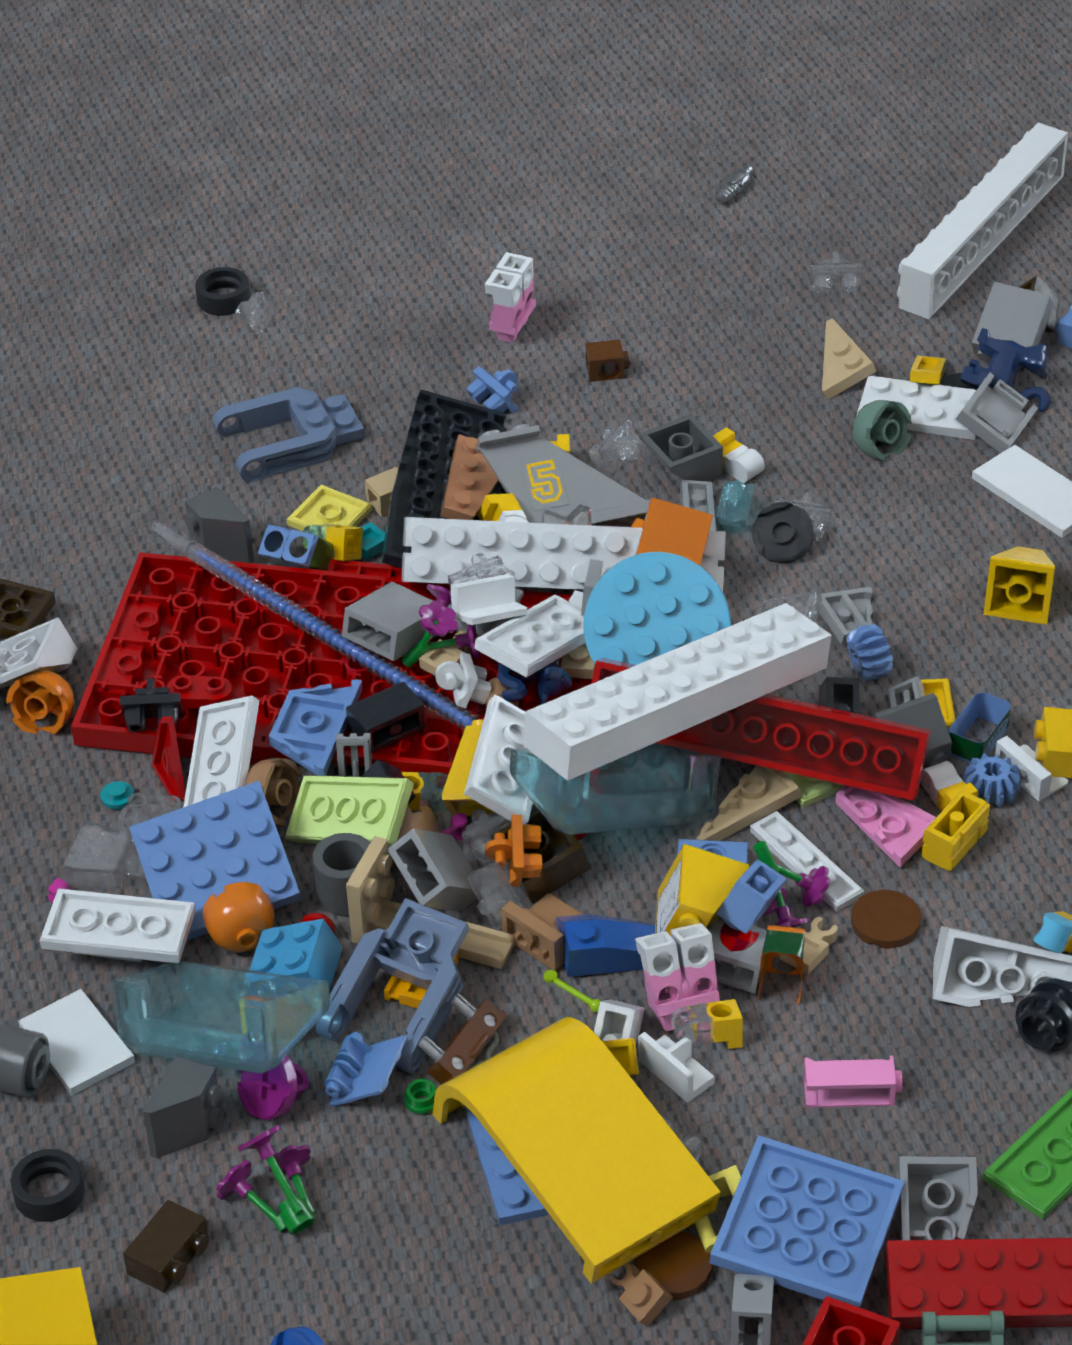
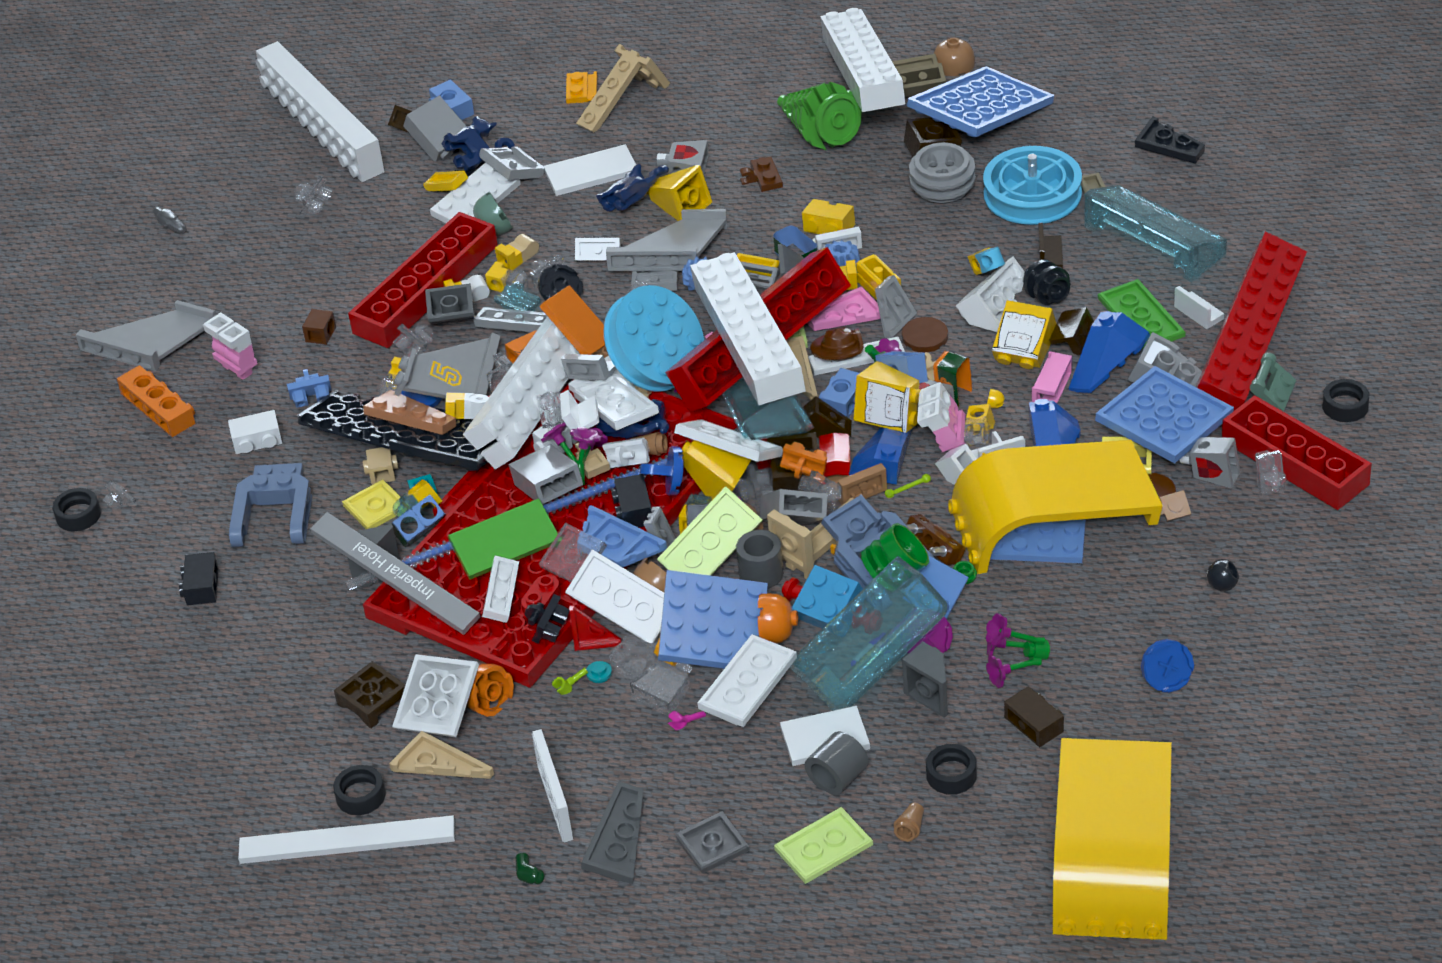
camera: 65 degrees left, 0 degrees up
tan wing [822,318,876,399] -> none
none -> light grey piece [76,300,216,371]
none -> orange brick [117,365,196,437]
none -> black brick [179,552,219,606]
none -> white brick [228,410,282,454]
none -> light grey tile [310,512,480,635]
none -> red brick [348,212,498,348]
none -> bright green tile [448,499,560,580]
none -> white plate [482,556,519,623]
none -> leg [485,261,529,296]
none -> leg [495,234,539,272]
none -> clear tile [539,523,607,582]
none -> lime hand [552,667,588,695]
none -> white panel [575,238,623,261]
none -> dark blue animal [596,164,669,211]
none -> light grey piece [606,209,727,271]
none -> blue tile [640,446,683,496]
none -> dark brown slope [796,396,852,438]
none -> reddish brown hat [810,327,864,360]
none -> piece [819,433,850,477]
none -> green wheel [861,523,929,592]
none -> light grey wing [875,275,917,339]
none -> yellow hinge [987,389,1005,409]
none -> slope [992,300,1056,369]
none -> blue wedge [1029,399,1081,446]
none -> dark brown panel [1049,307,1094,355]
none -> blue wedge [1069,311,1150,393]

